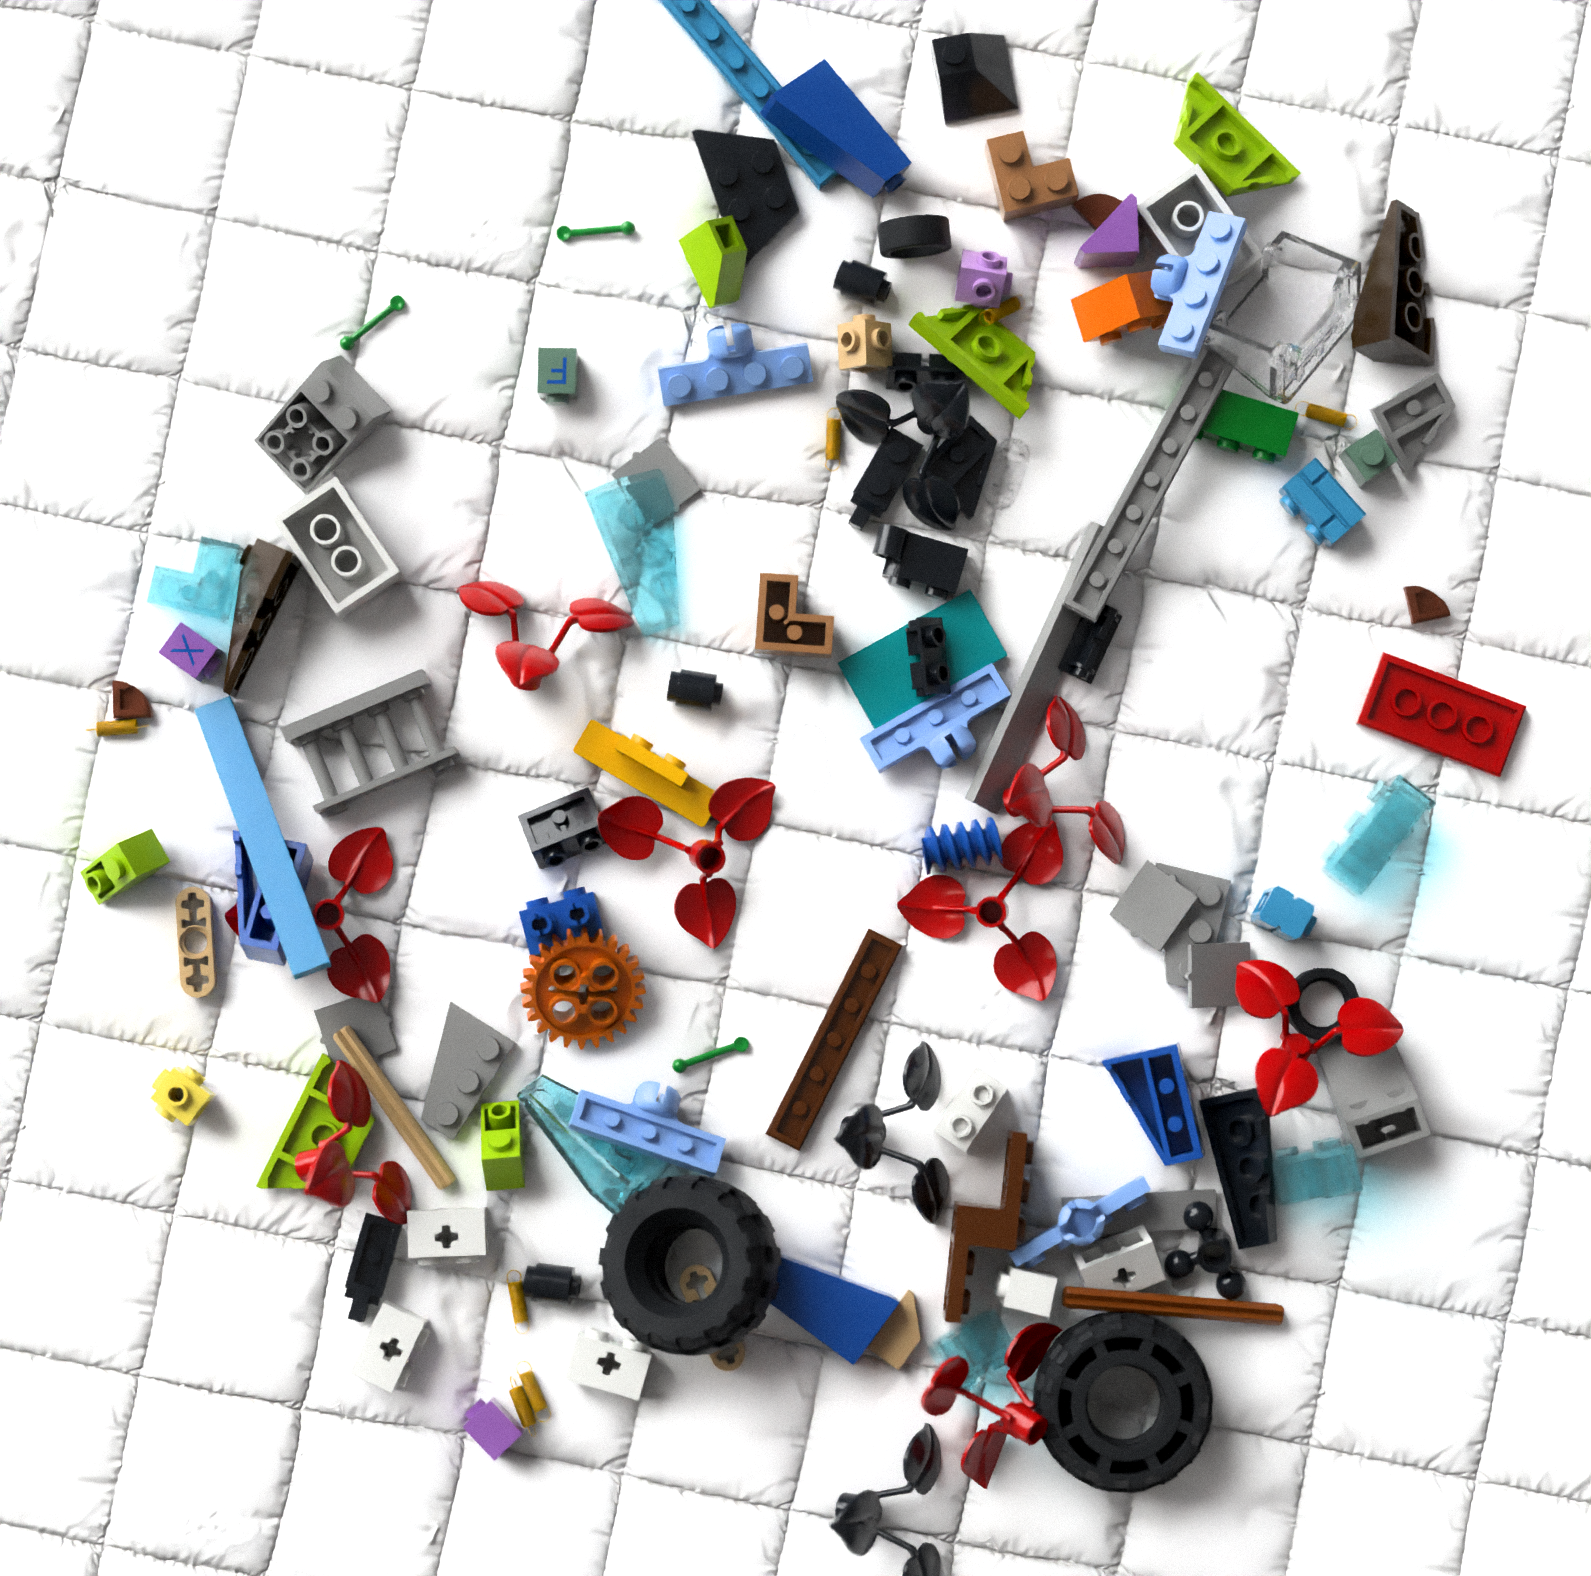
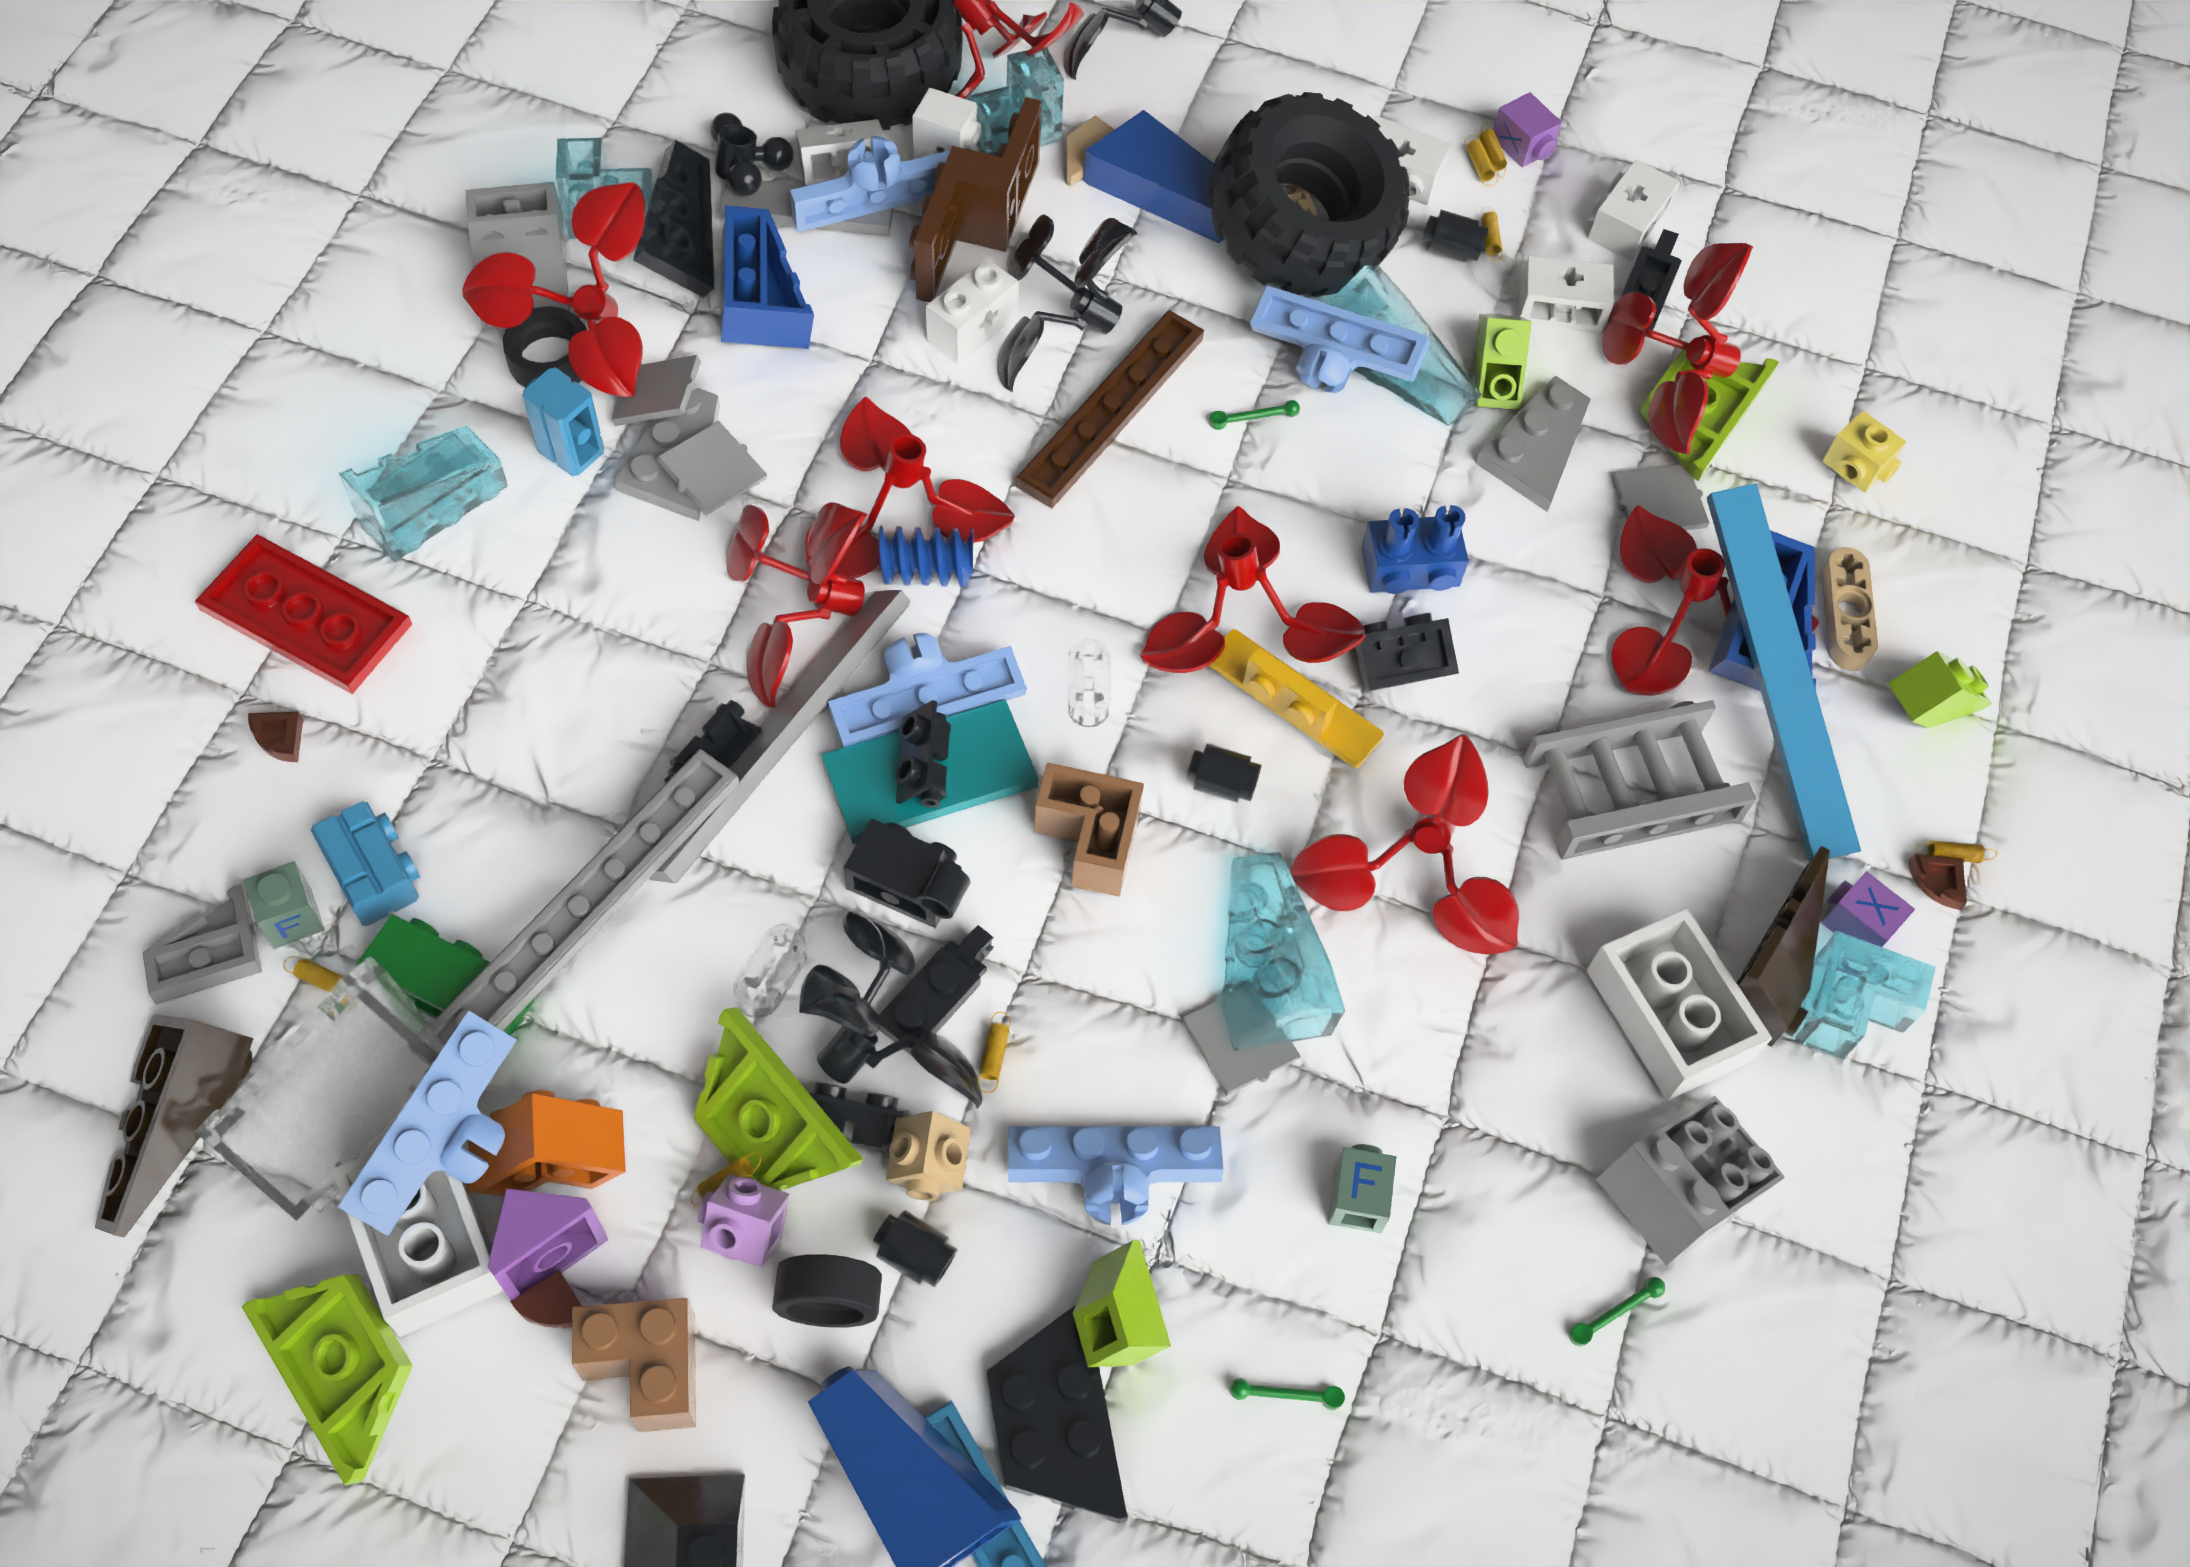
camera: 175 degrees left, 25 degrees down
tan axle [333,1025,456,1190] -> none
orange gear [520,927,646,1050] -> none
black wing [917,415,997,521] -> none
dark orange axle [1061,1286,1284,1326] -> none

